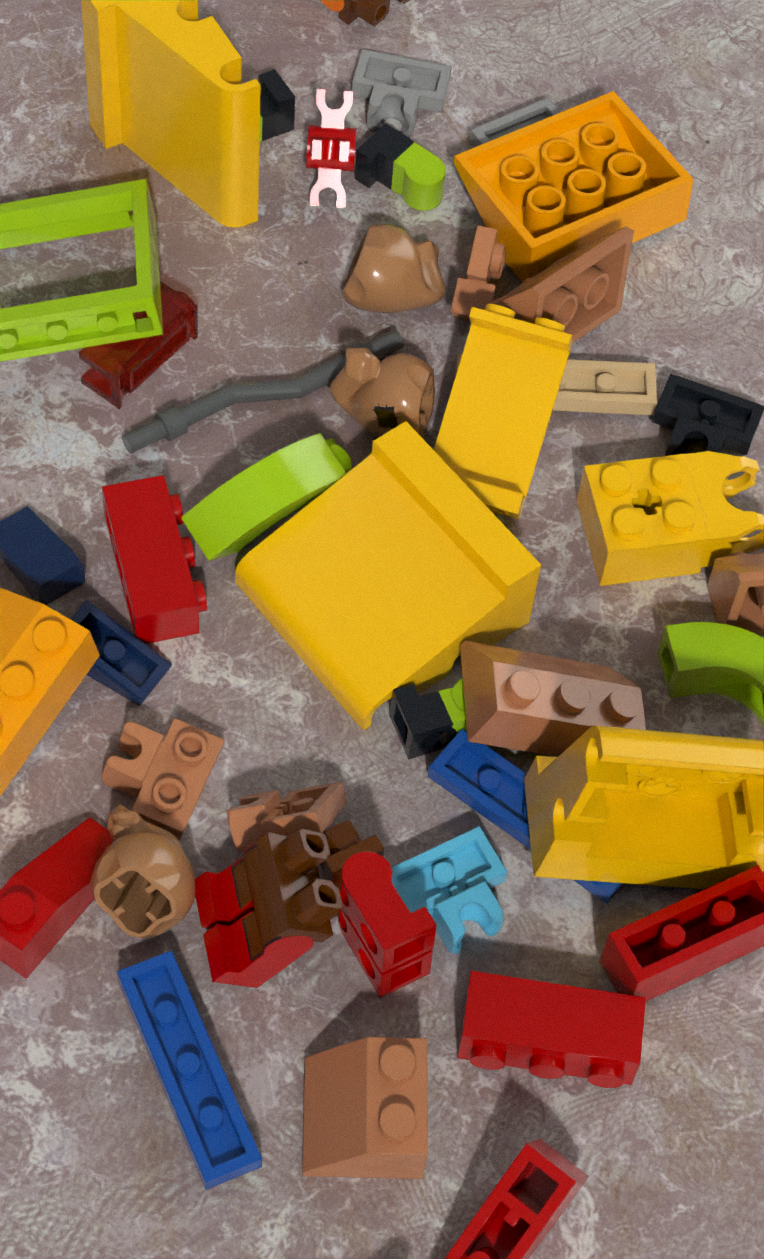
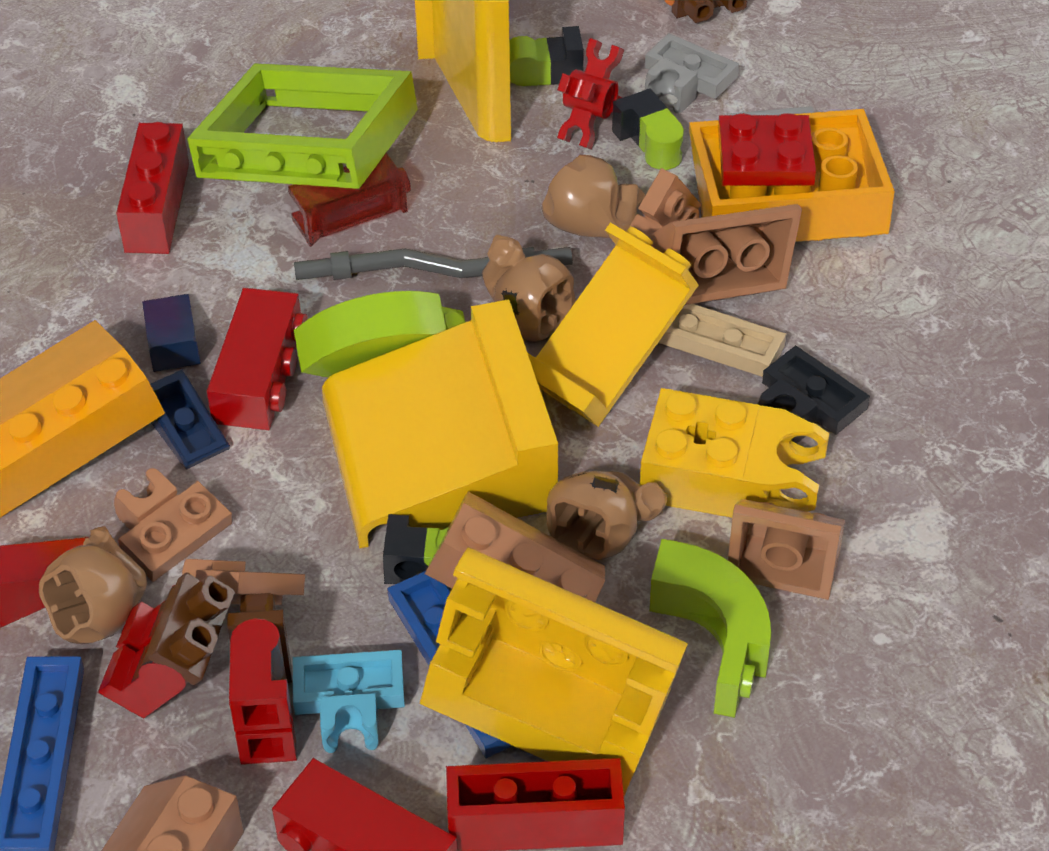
camera: 30 degrees right, 10 degrees down
none -> medium nougat piece [547,471,667,560]
none -> red plate [718,113,816,186]

